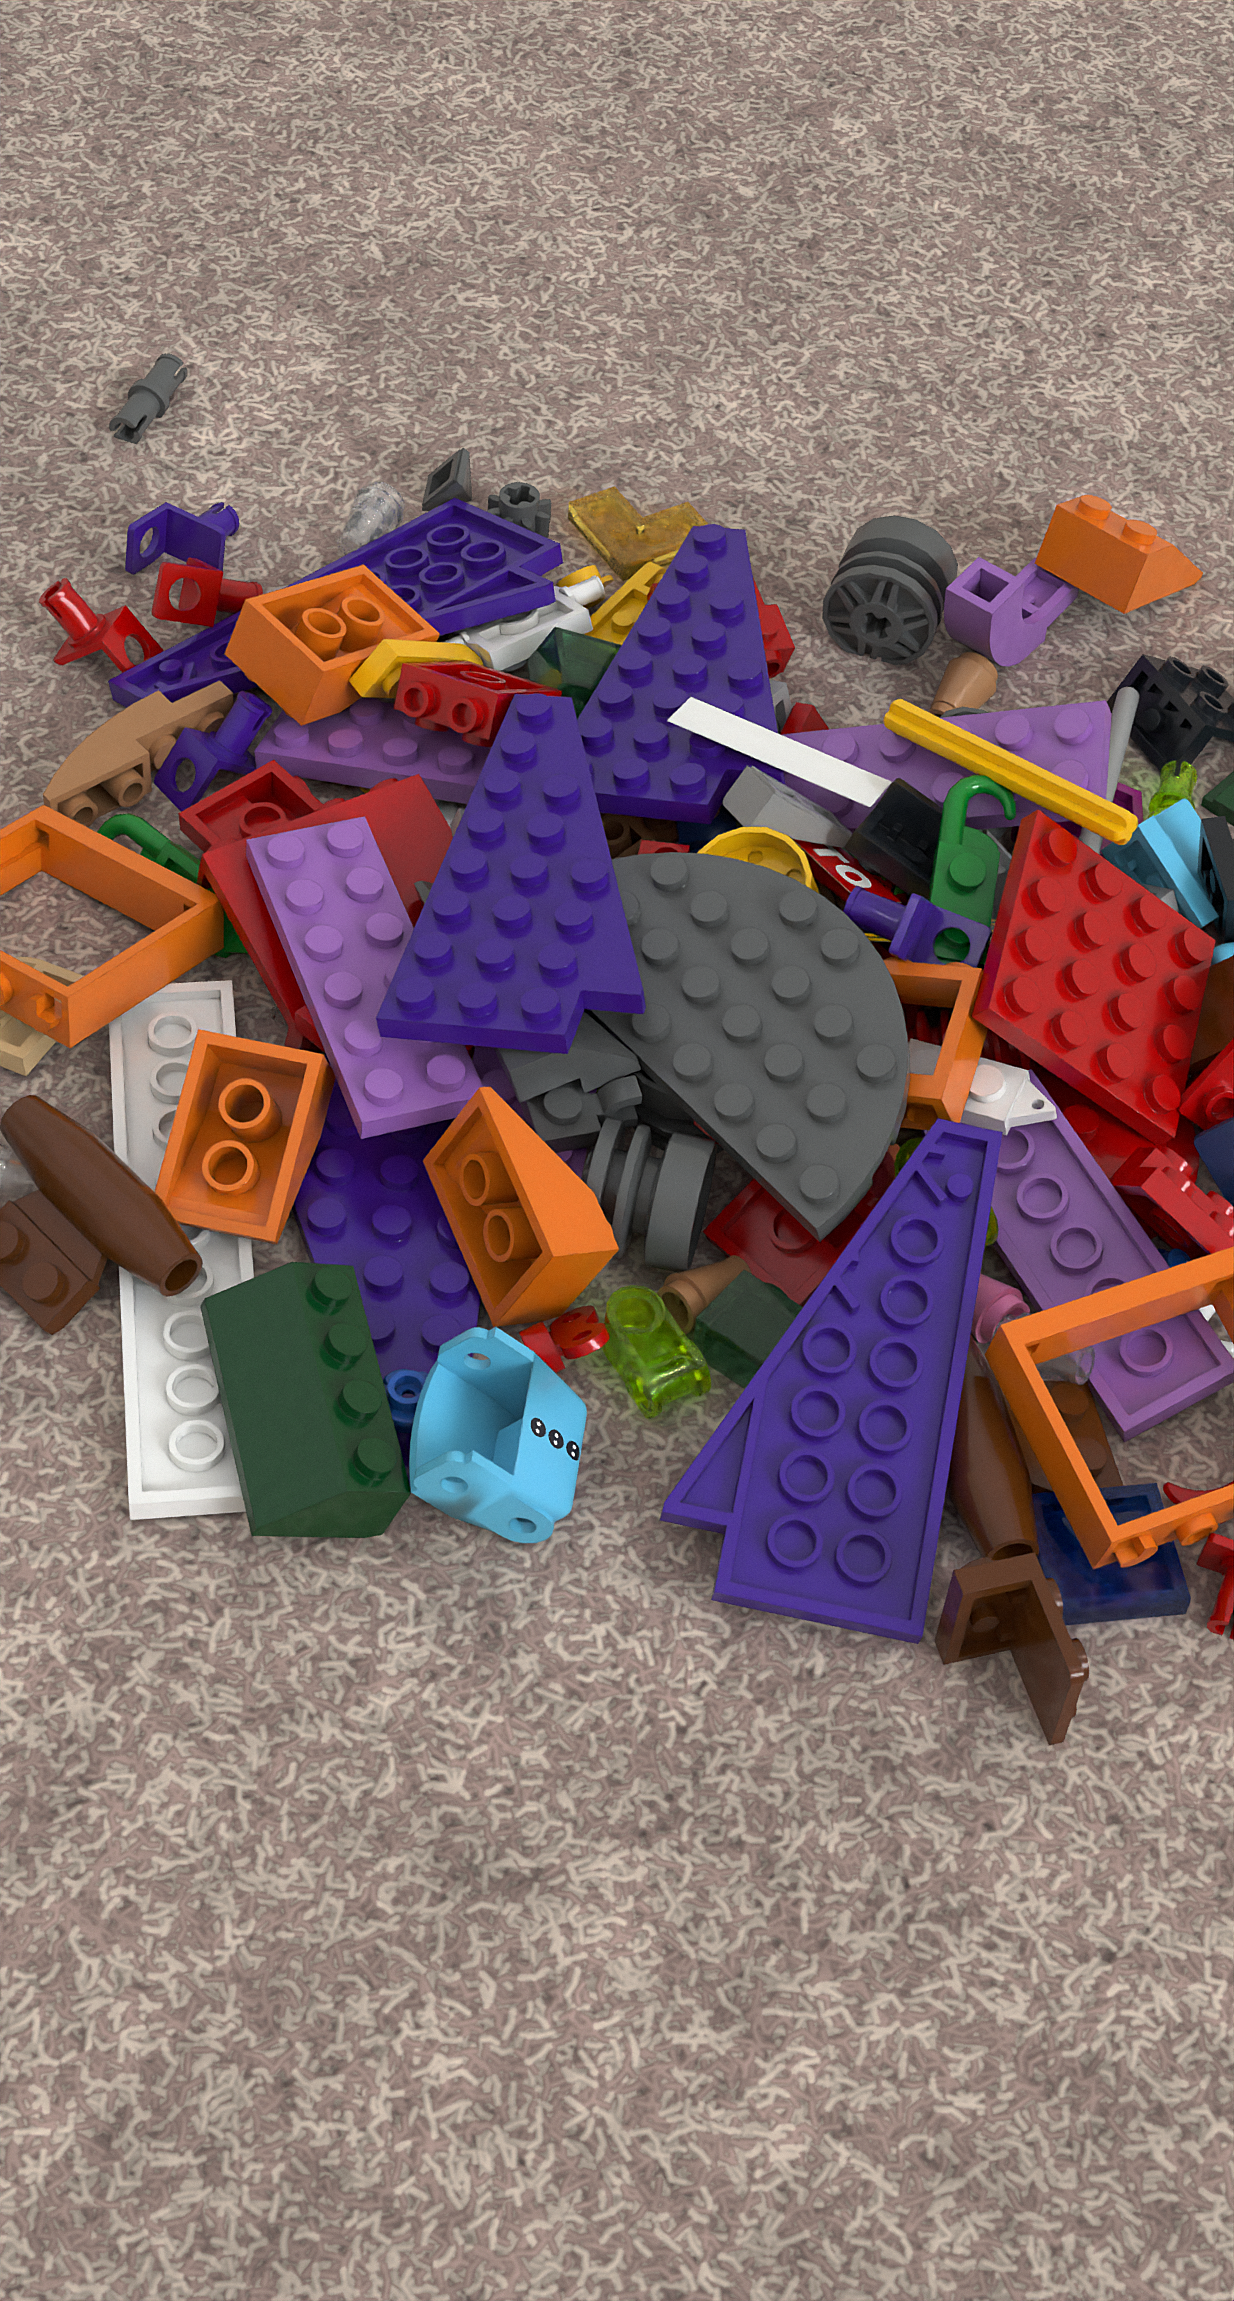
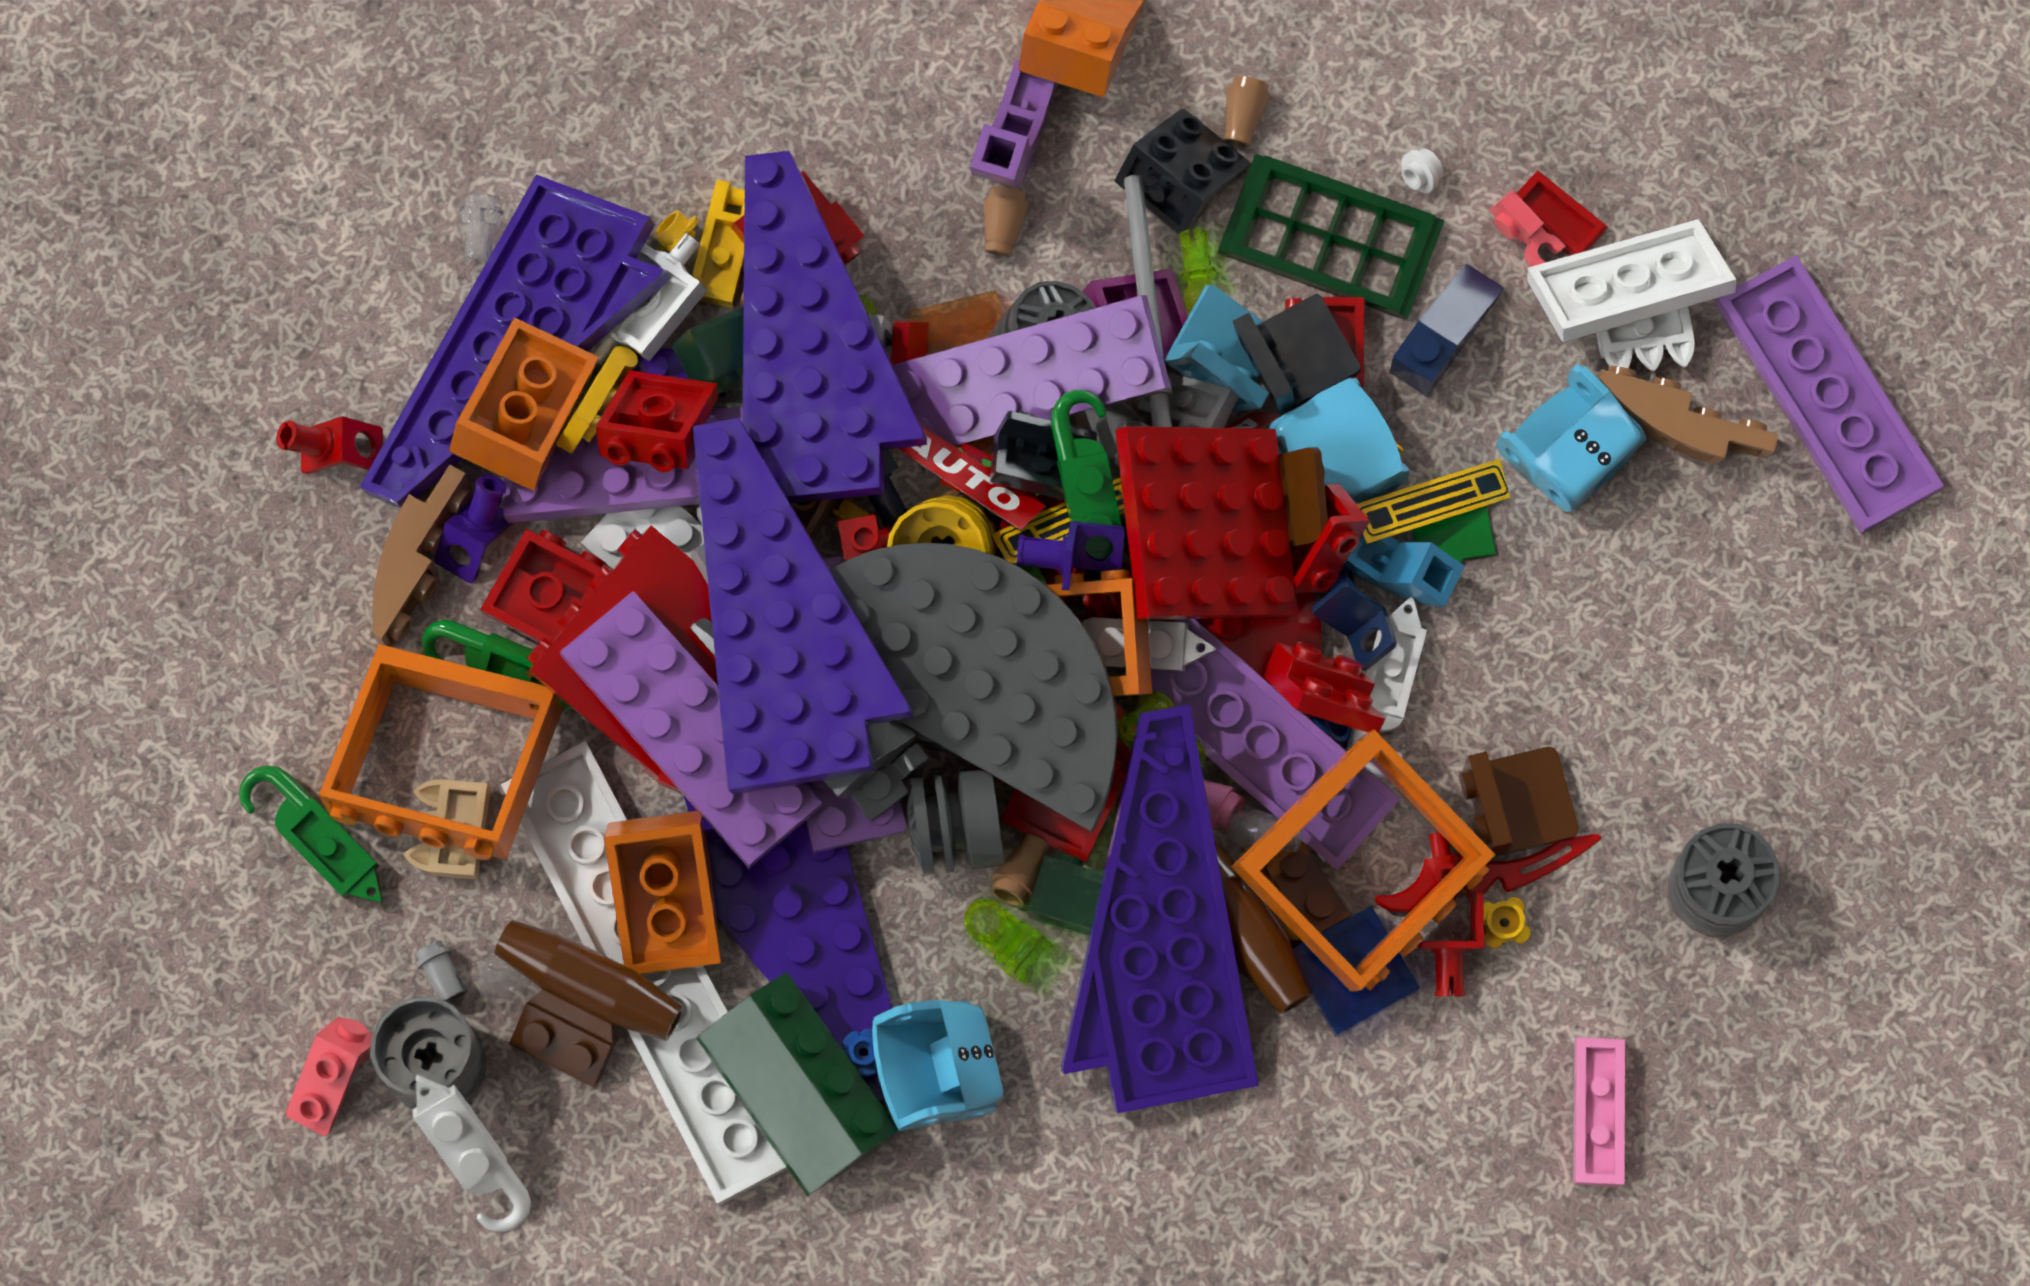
camera: 15 degrees left, 25 degrees up
dark grey pin [109,353,188,444] -> none
dark purple bracket [125,502,239,575] -> none
red bracket [152,557,263,627] -> none
dark grey slope [422,448,472,511] -> none
orange slope [423,1086,619,1327] -> none
dark grey gear [487,482,551,538] -> none
red piece [518,1305,610,1373] -> none
clear yellow plate [568,486,708,581] -> none
white sticker [667,697,892,807] -> none
light grey slope [723,766,852,848] -> none
dark grey wheel [822,515,958,665] -> none
yellow axle [883,699,1138,845] -> none
reddish brown bracket [934,1552,1089,1745] -> none

